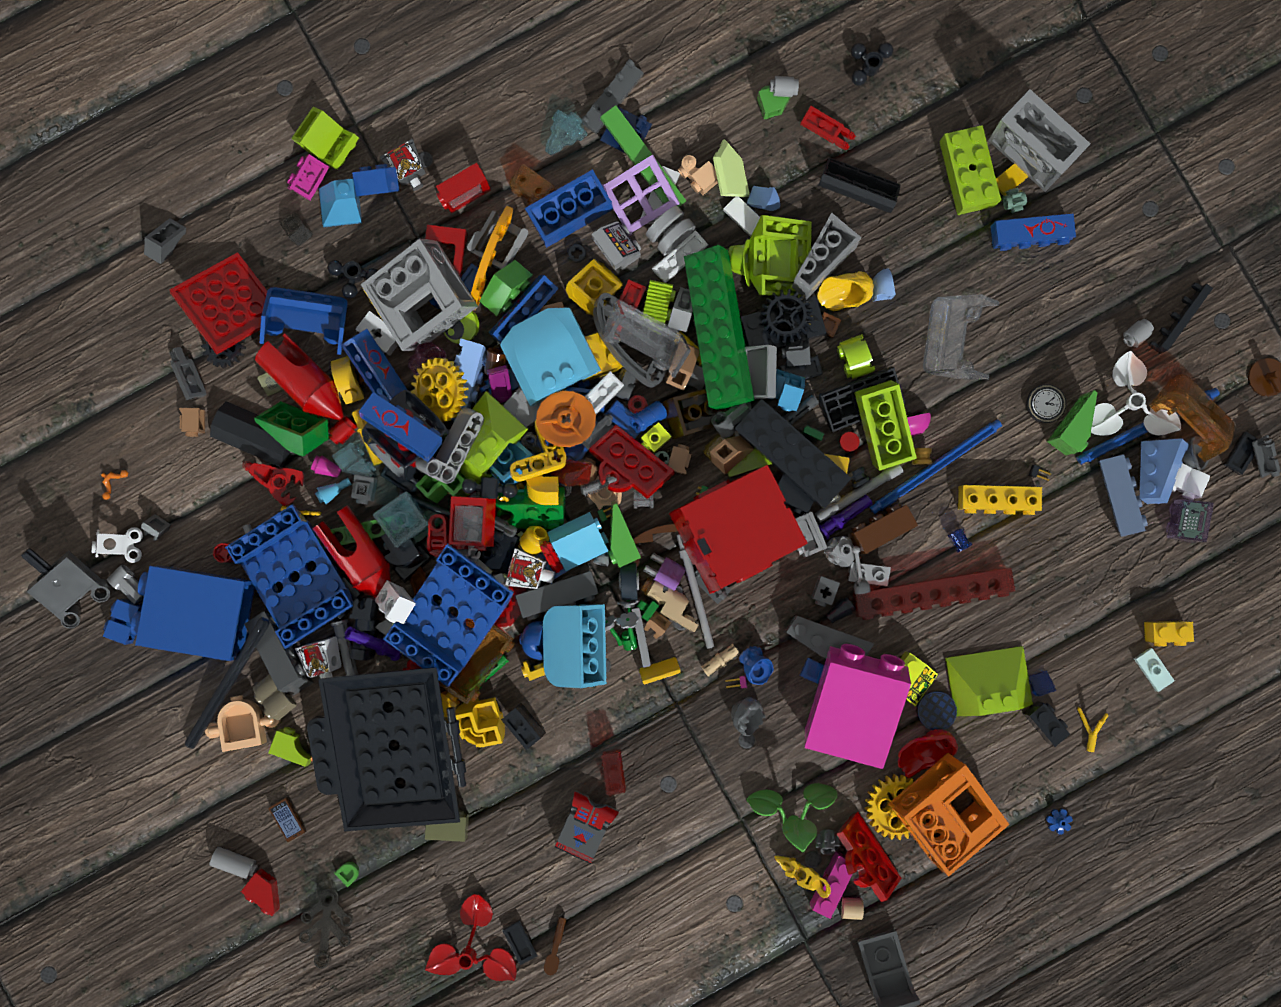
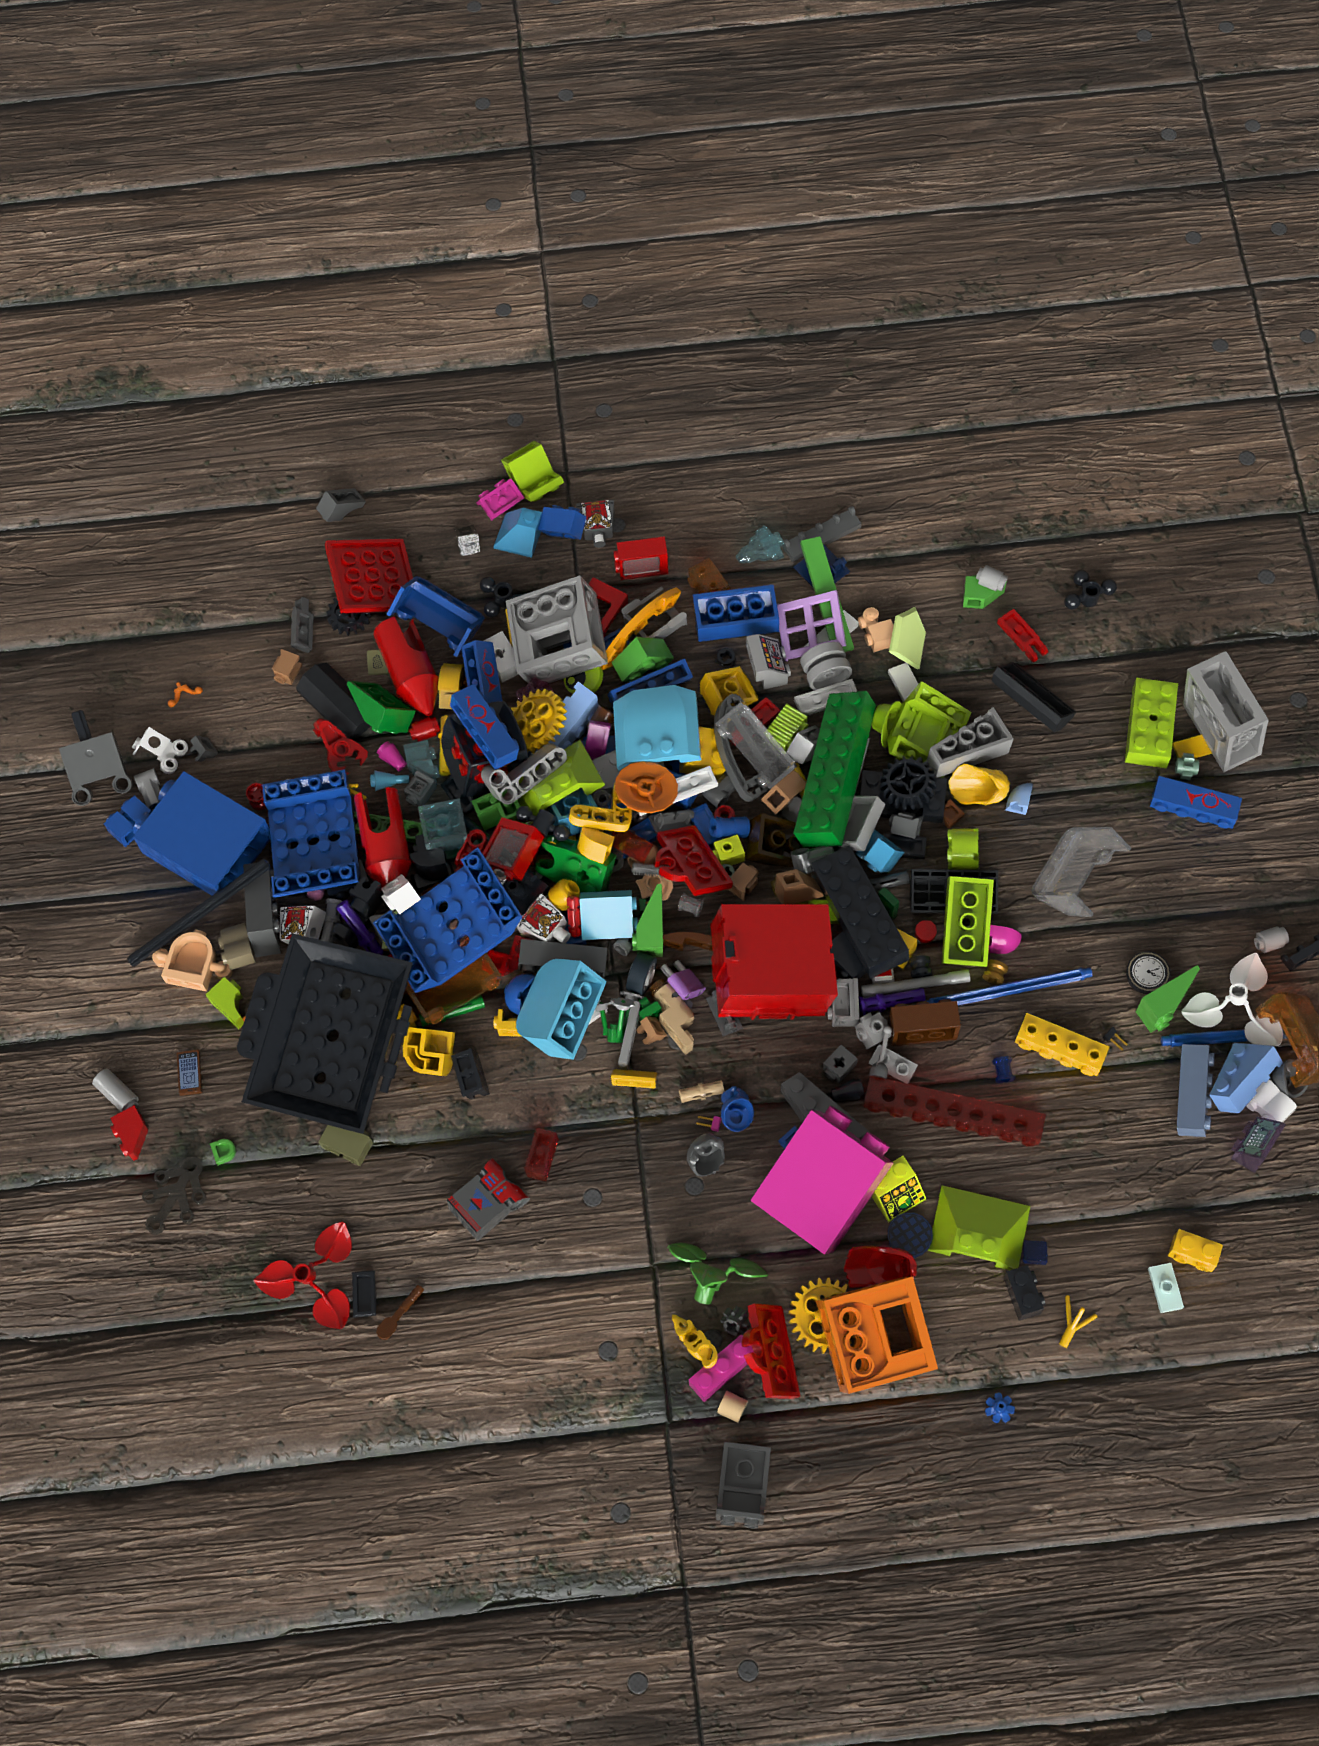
camera: 25 degrees right, 20 degrees down
dark grey axle [481,515,517,537] -> none
light grey bar [676,534,714,649] -> none
medium blue tile [747,186,780,211] -> none

